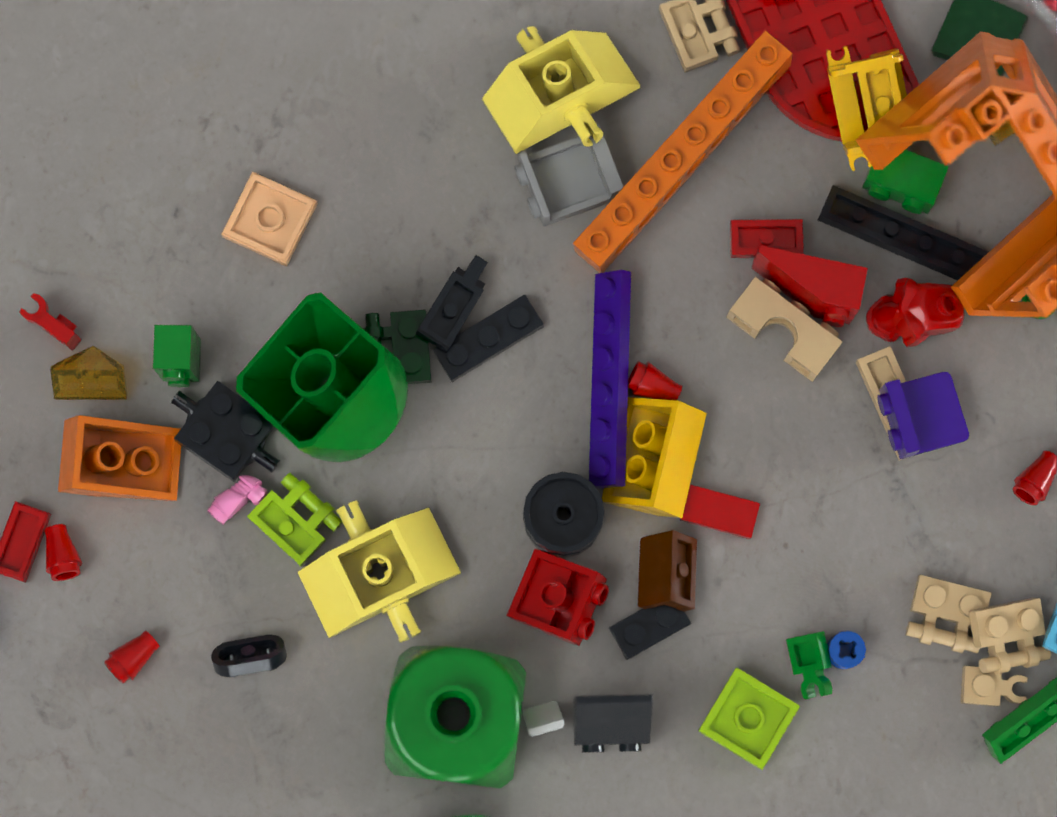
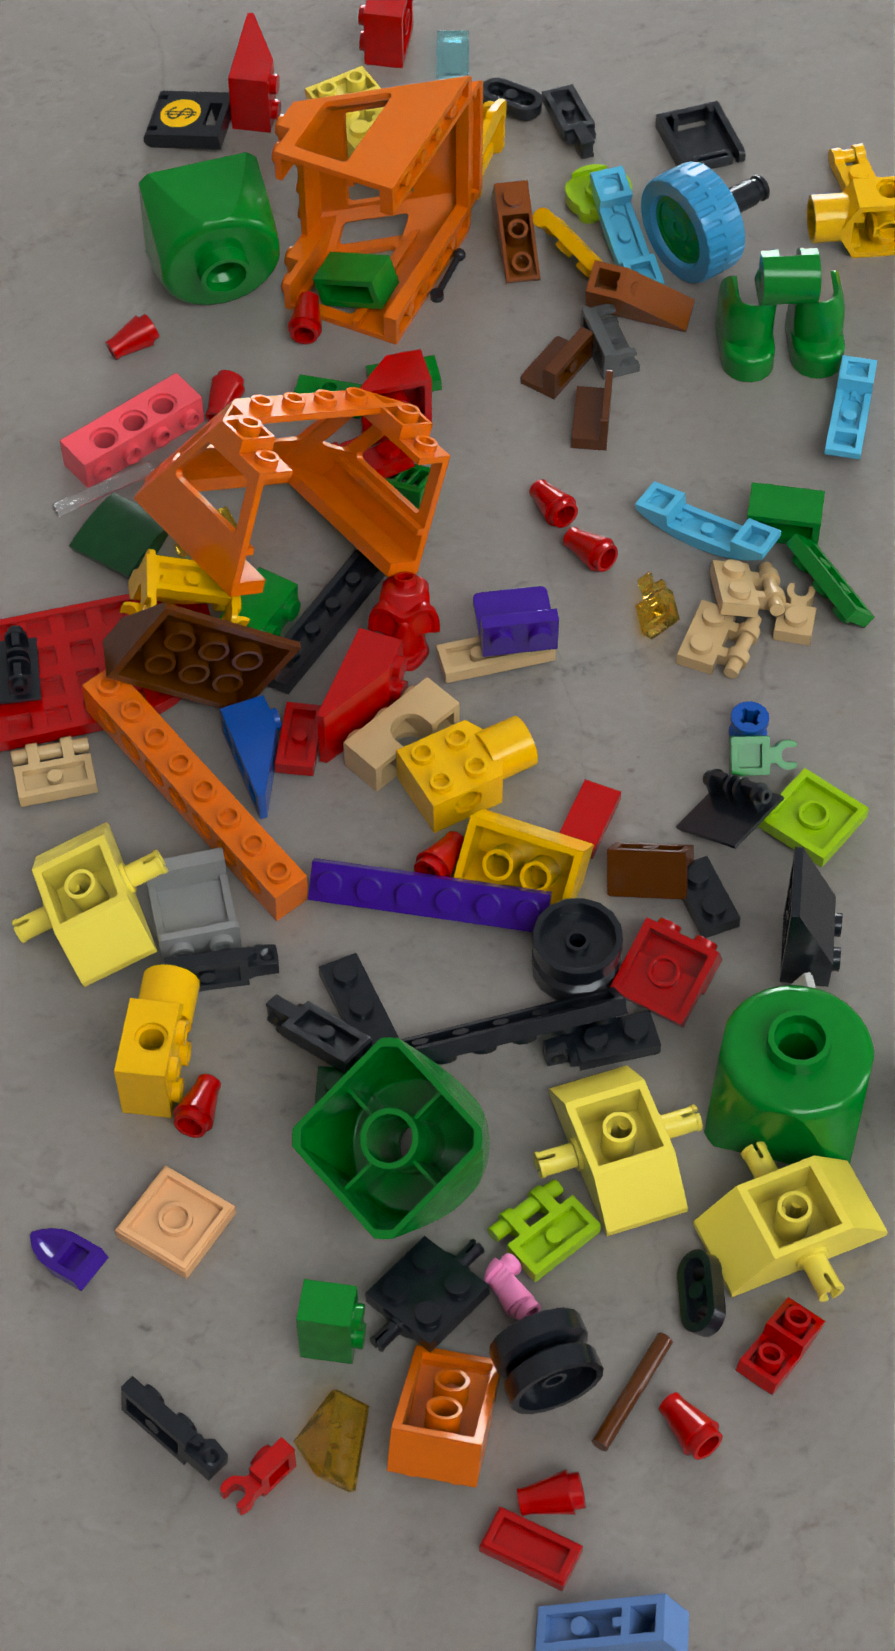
camera: 80 degrees left, 25 degrees down
none -> dark purple plate [30,1228,109,1291]
none -> reddish brown slope [103,602,301,709]
none -> yellow brick [114,964,200,1118]
none -> black hinge [121,1376,228,1481]
none -> black hinge [164,944,279,992]
none -> red cone [173,1074,221,1138]
none -> blue slope [220,695,282,819]
none -> yellow brick [396,715,538,833]
none -> black plate [401,987,628,1065]
none -> black wheel [489,1307,604,1414]
none -> black hinge [543,1010,661,1071]
none -> reddish brown bar [592,1333,673,1451]
none -> clear yellow plate [635,572,680,639]
none -> black hinge [676,768,784,849]
none -> light yellow slope [693,1141,888,1302]
none -> red slope [735,1297,825,1395]

